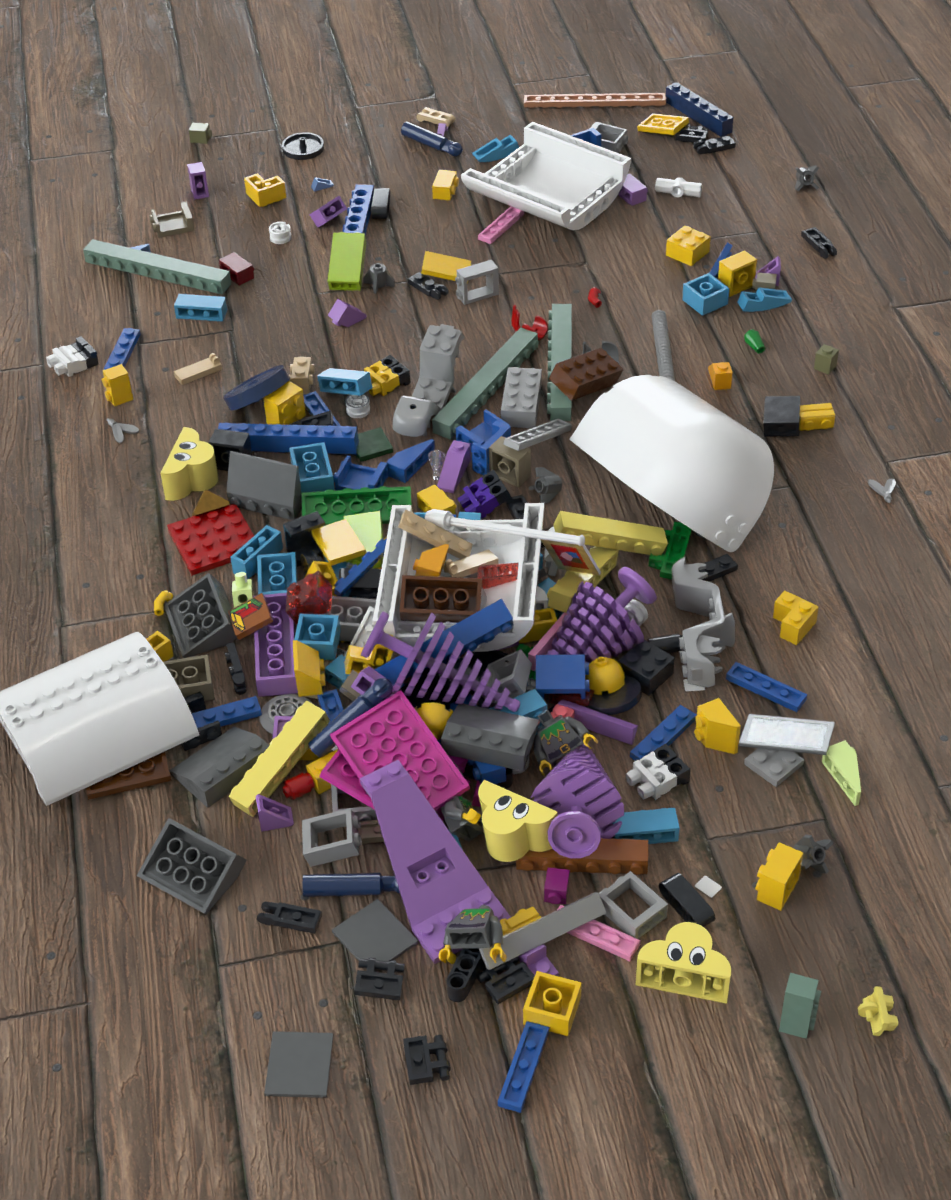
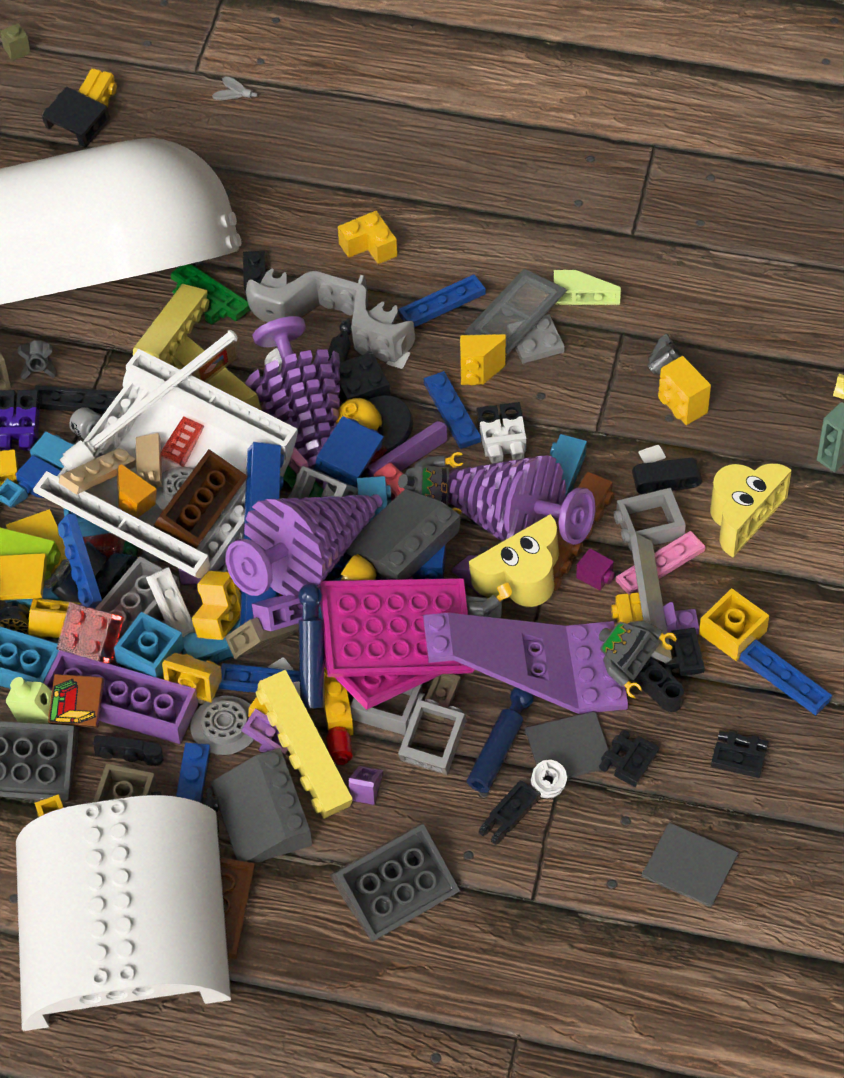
camera: 65 degrees left, 10 degrees up
none -> white wheel [530,760,567,799]

